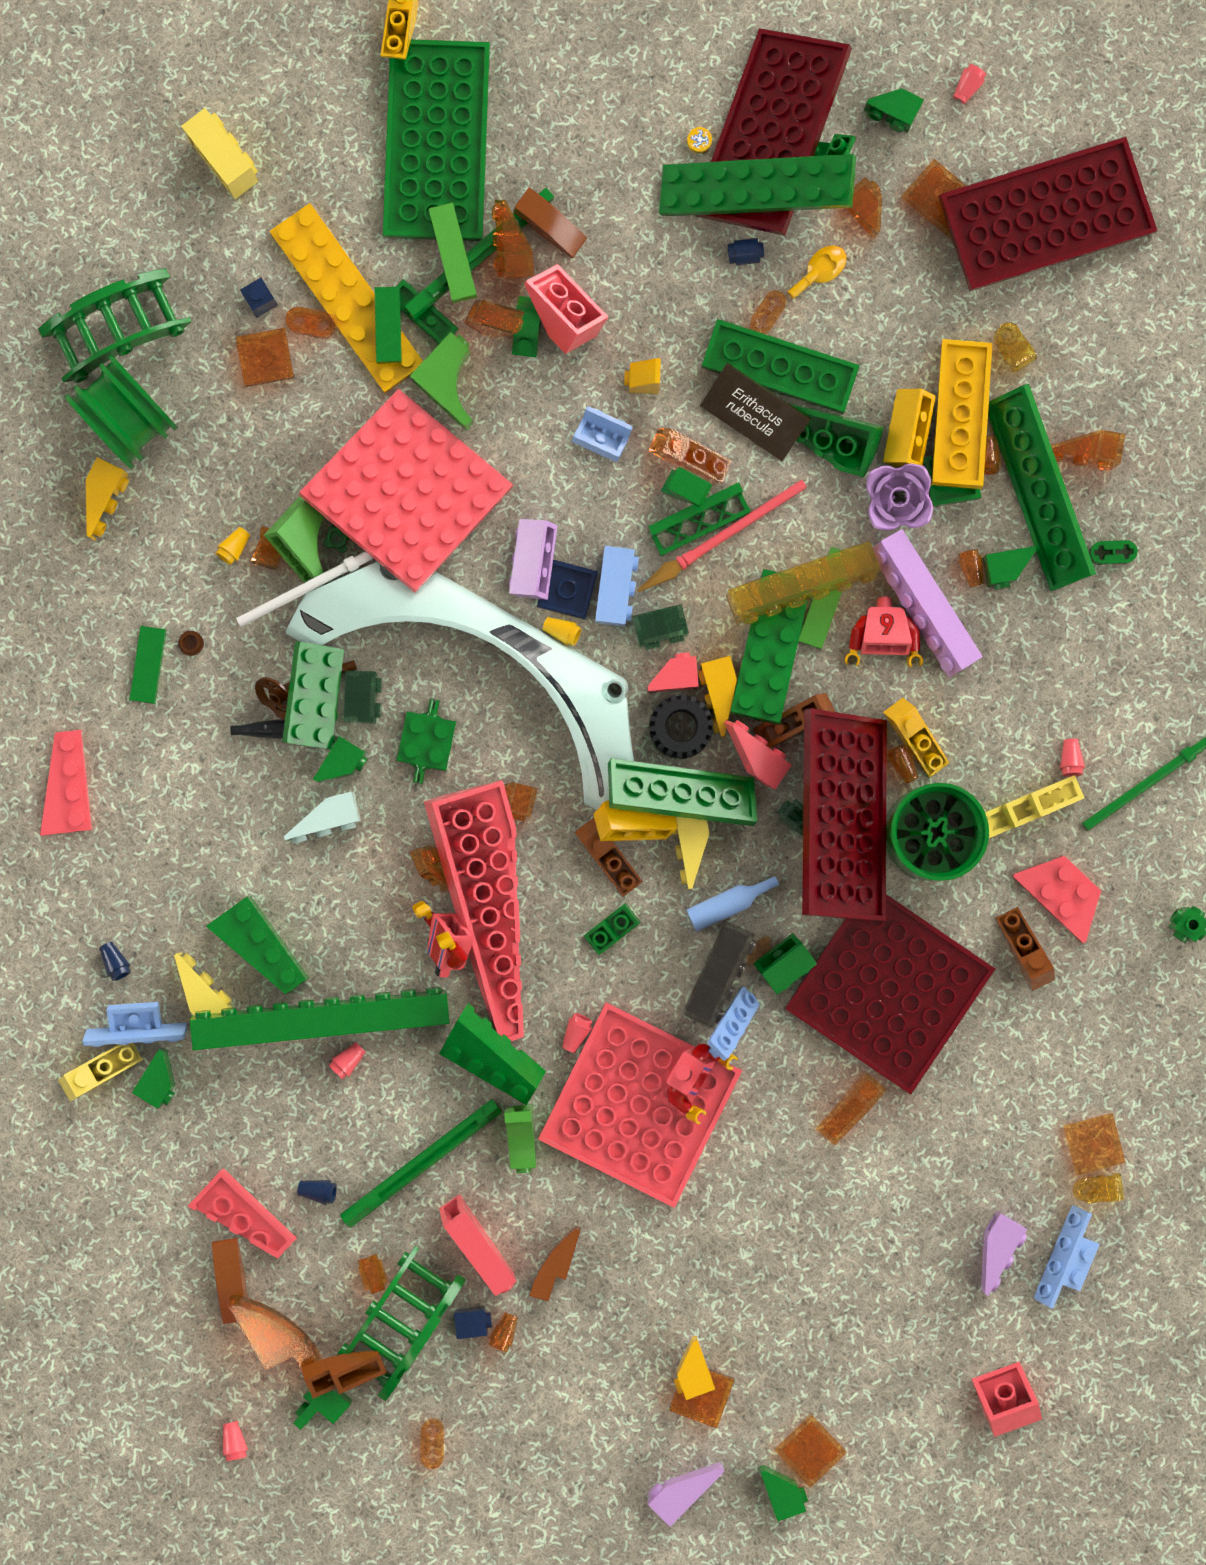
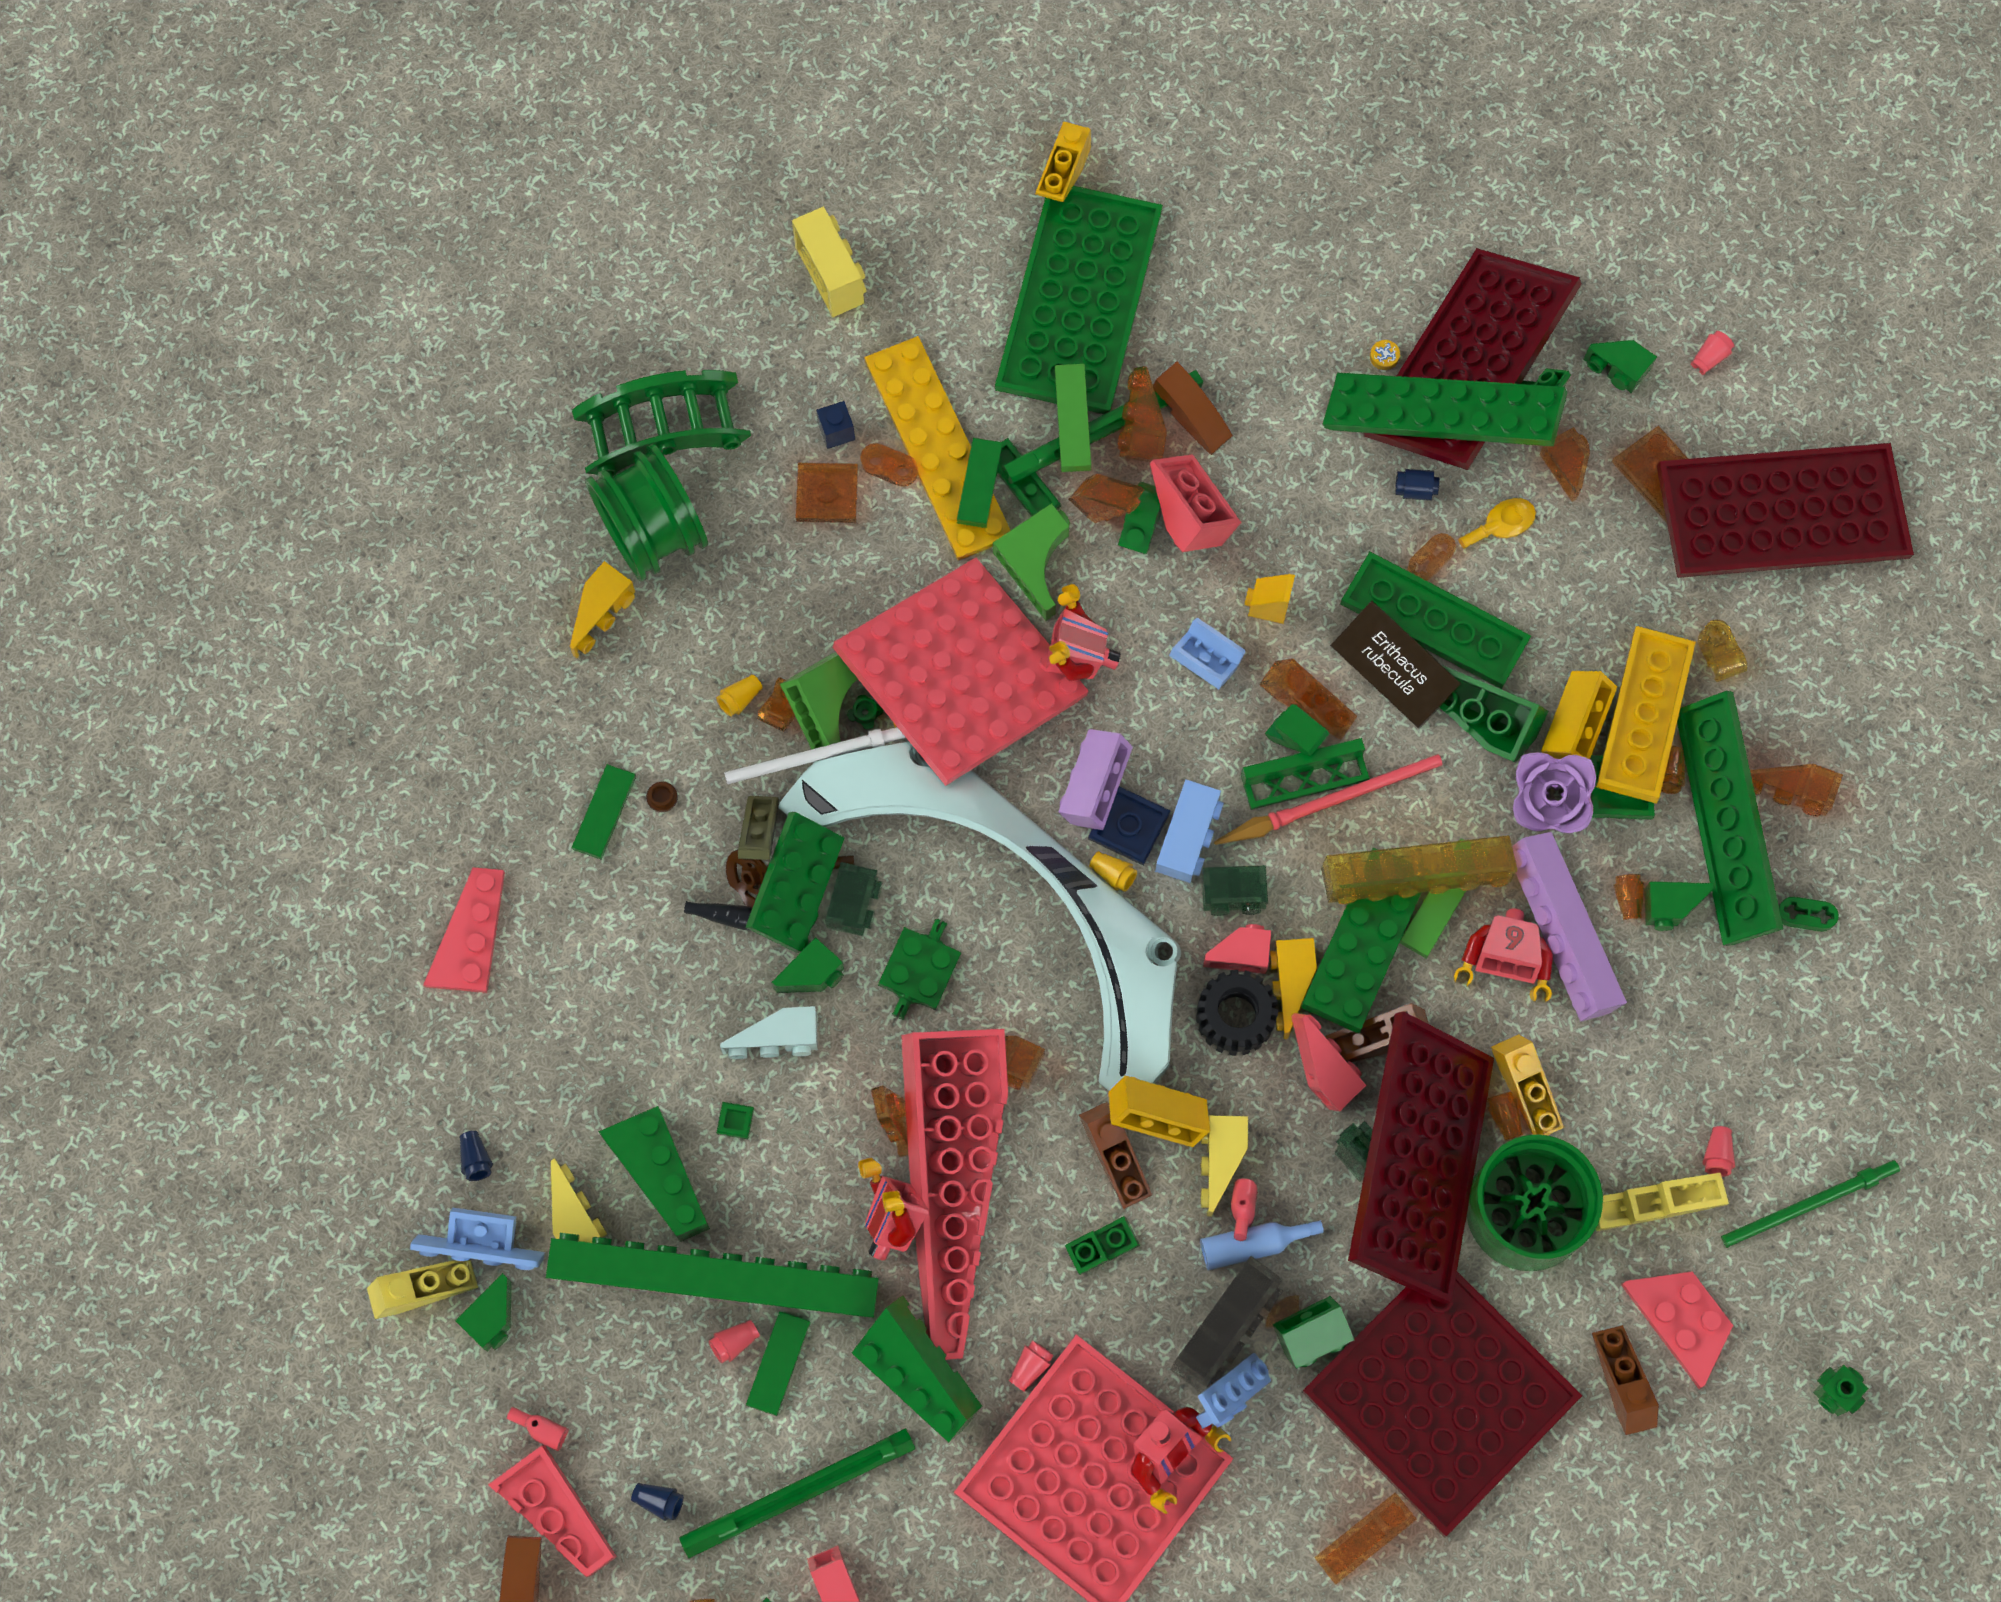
camera: 15 degrees right, 15 degrees down
bright green arch [504,1104,536,1173] -> none
plate [608,758,757,826] -> none
none -> coral piece [507,1407,569,1451]
none -> green tile [716,1102,754,1139]
none -> olive tile [738,796,779,860]
none -> green tile [746,1311,811,1416]
none -> torso [1046,584,1121,681]
none -> coral piece [1231,1179,1258,1241]

